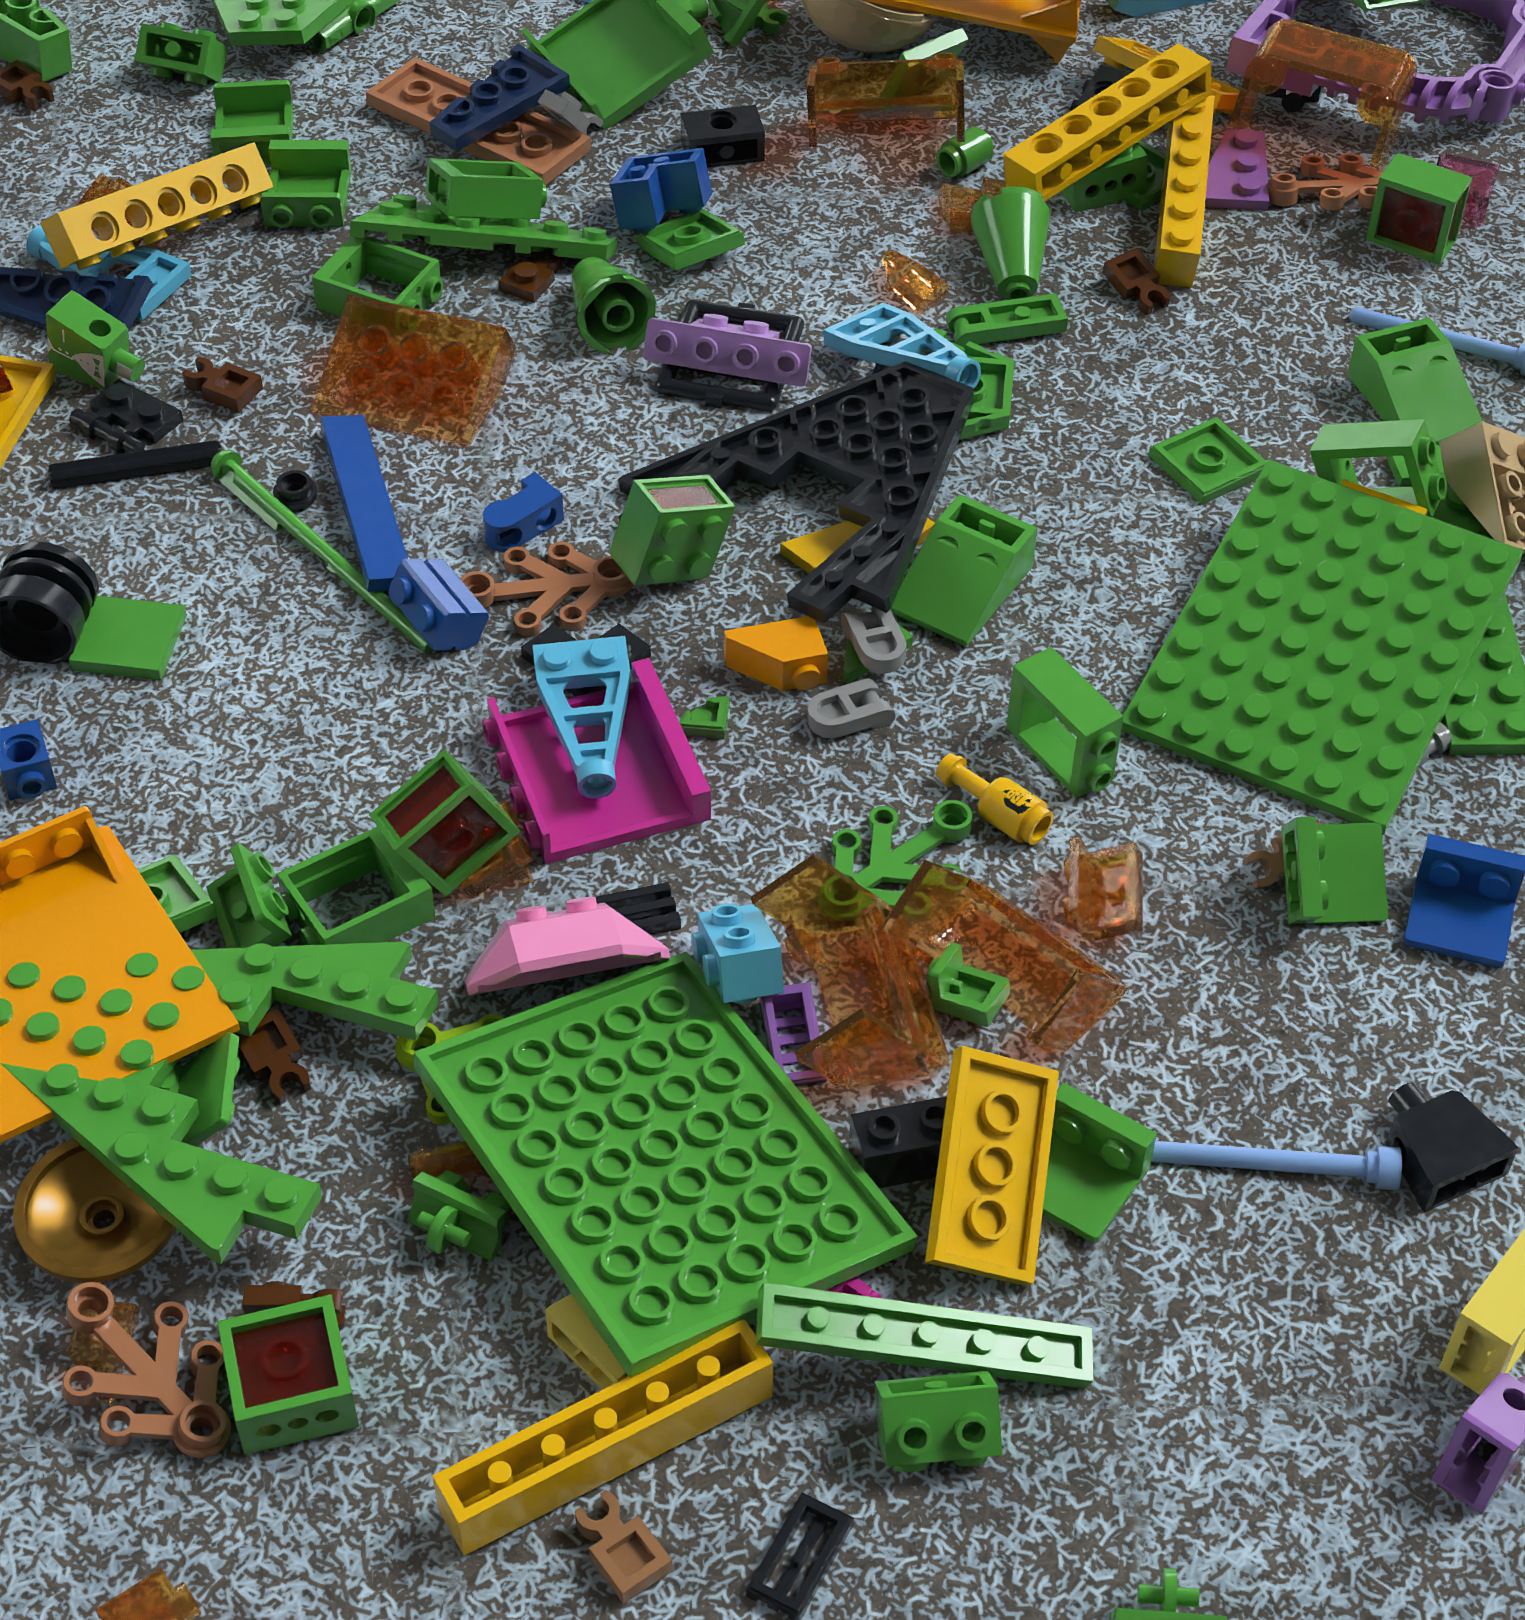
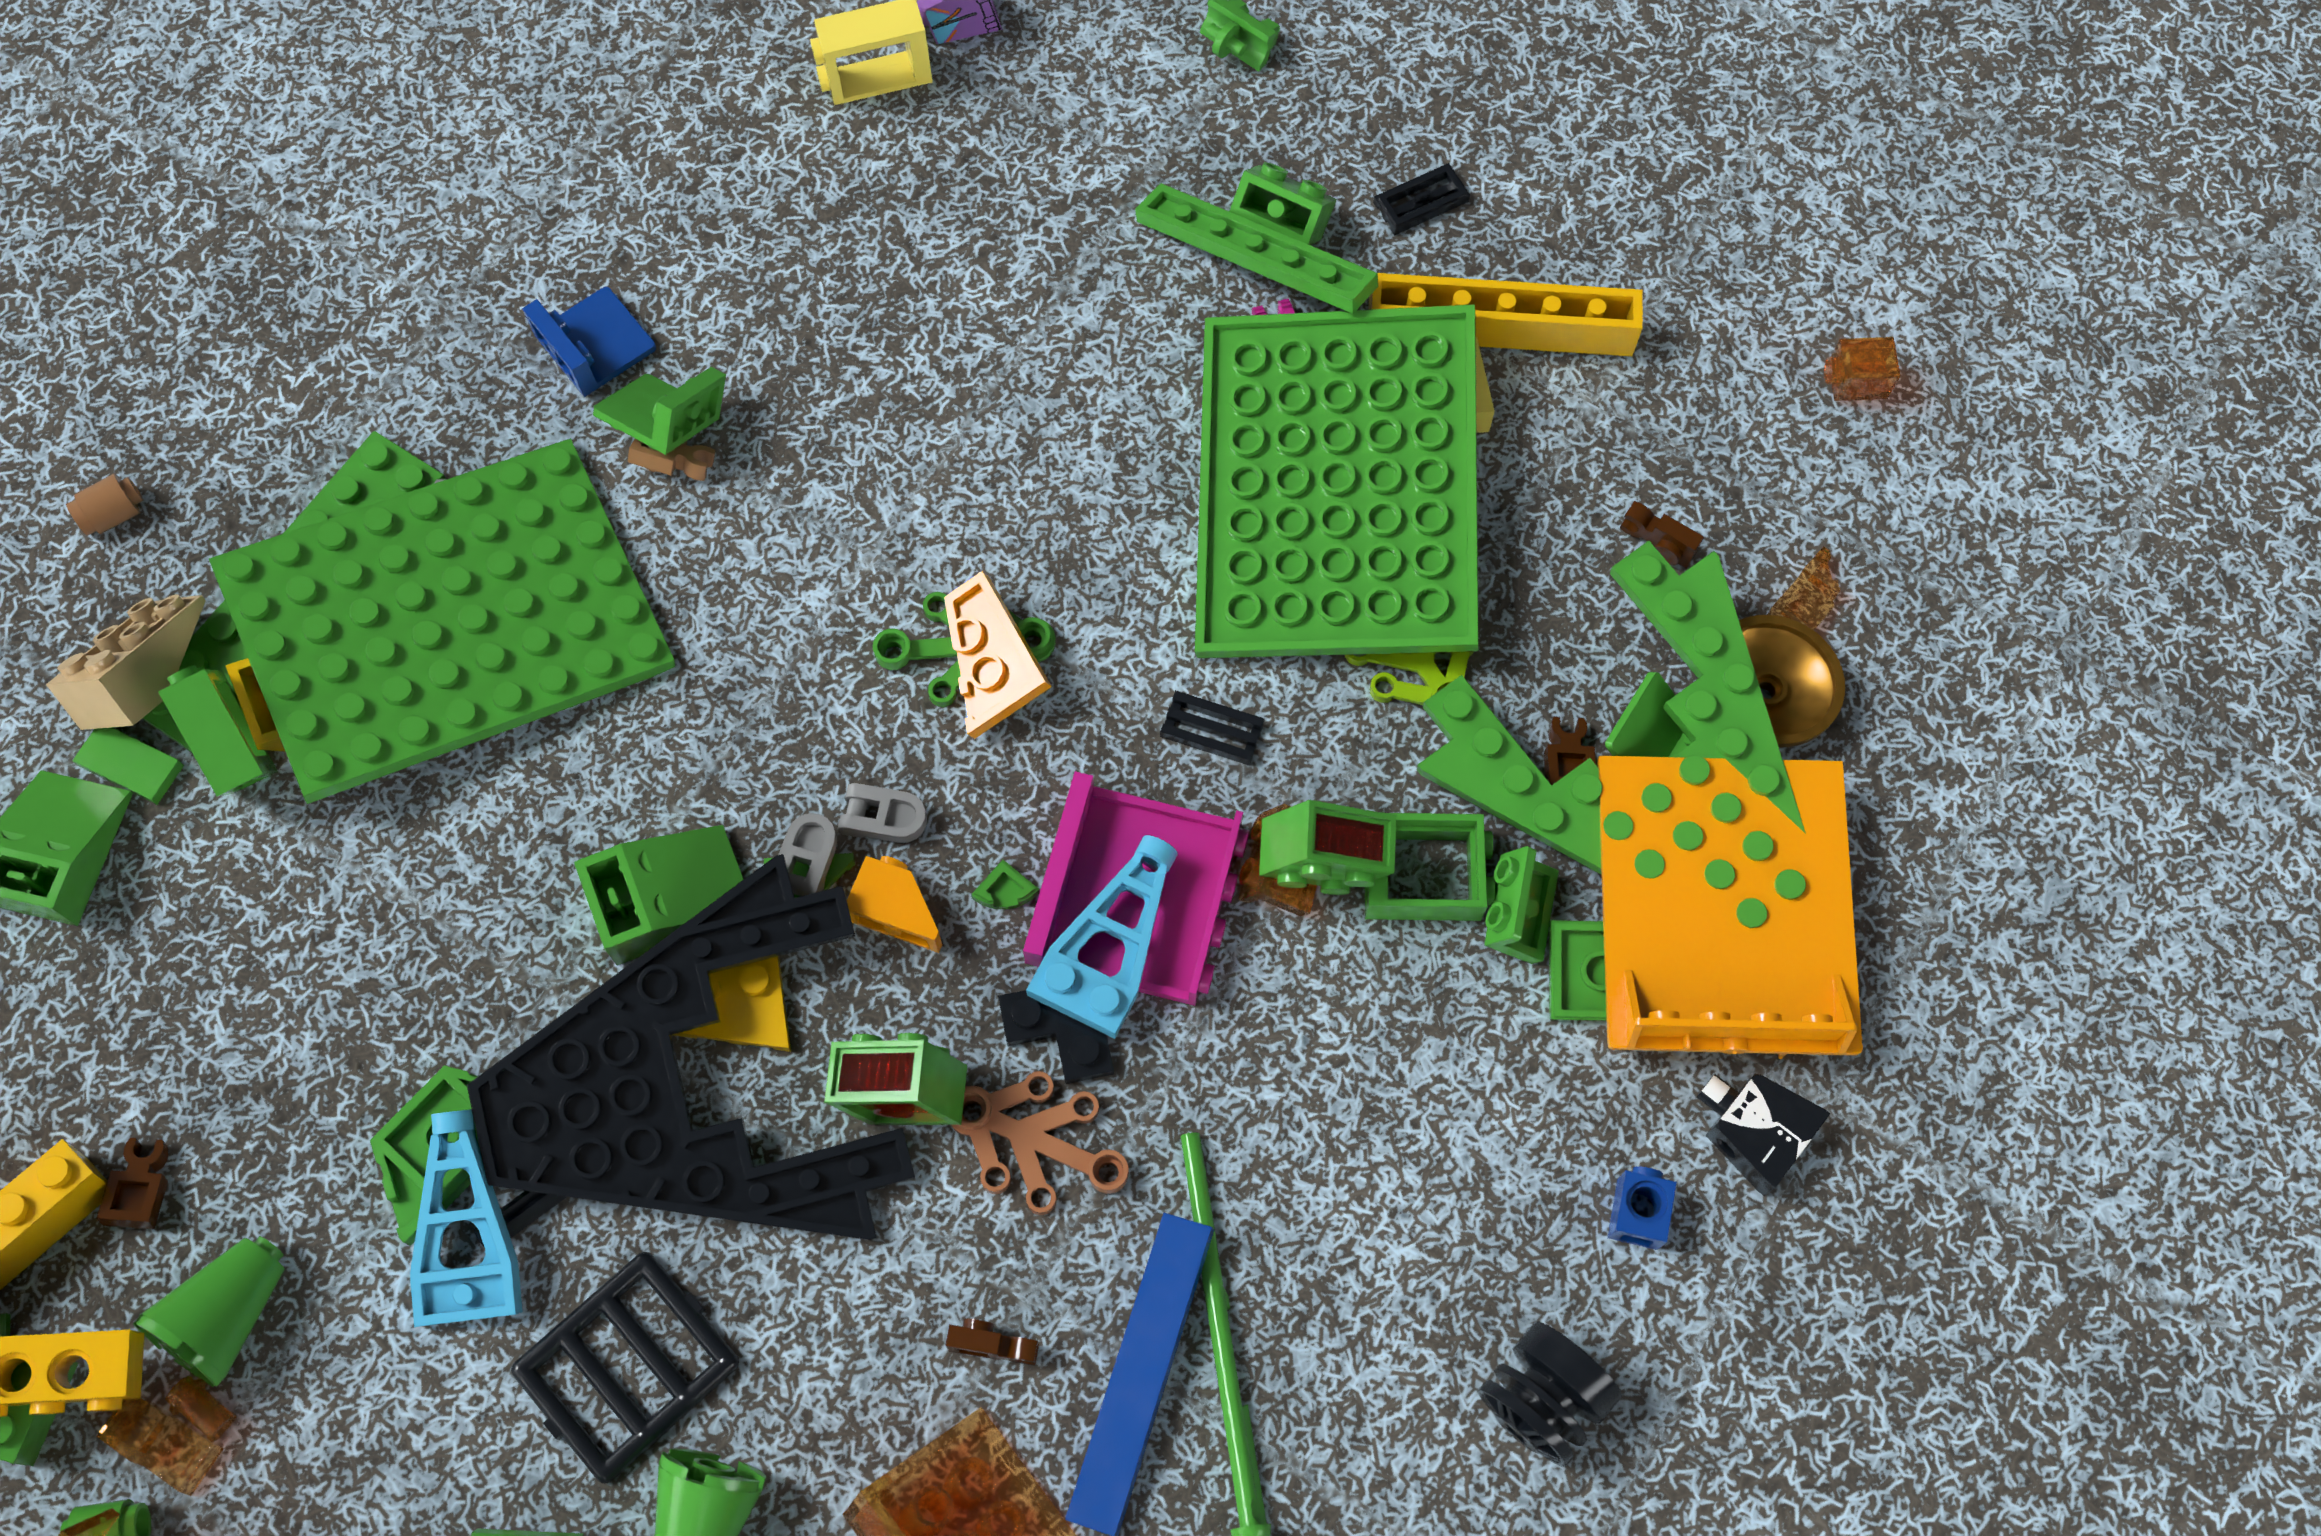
camera: 145 degrees left, 20 degrees up
nougat plant [62,1282,231,1458] -> none
bright green tile [69,595,187,680] -> none
piece [217,1294,359,1455] -> none
black plate [273,470,318,510] -> none
blue brick [388,559,489,651] -> none
bright green hips [407,1170,511,1261] -> none
clear orange pin [408,1141,480,1180] -> none
bright pink wedge [463,897,670,996] -> none
blue leg [483,472,564,552] -> none
medium nougat plate [575,1490,673,1604] -> none
lavender bracket [643,314,812,387] -> none
medium azure brick [691,903,784,1004] -> none
clear orange windscreen [751,854,949,1089] -> none
medium lavender slope [759,982,827,1086] -> none
black brick [848,1096,947,1189] -> none
clear orange windscreen [880,860,1129,1054] -> none
clear orange slope [881,250,950,314] -> none
yellow plate [925,1045,1059,1286] -> none
bright green bracket [926,942,1010,1027] -> none
yellow piece [936,753,1054,845] -> none
bright green plate [946,293,1068,348] -> none
bright green window [1006,647,1124,798] -> none
bright green bracket [1042,1082,1157,1243] -> none
clear orange bracket [1063,836,1143,941] -> none
bright green tile [1148,417,1267,505] -> none
light blue piece [1151,1141,1402,1191] -> none
black torso [1386,1083,1518,1213] -> none
none -> wing [944,571,1052,739]
none -> reddish brown plate [945,1318,1039,1366]

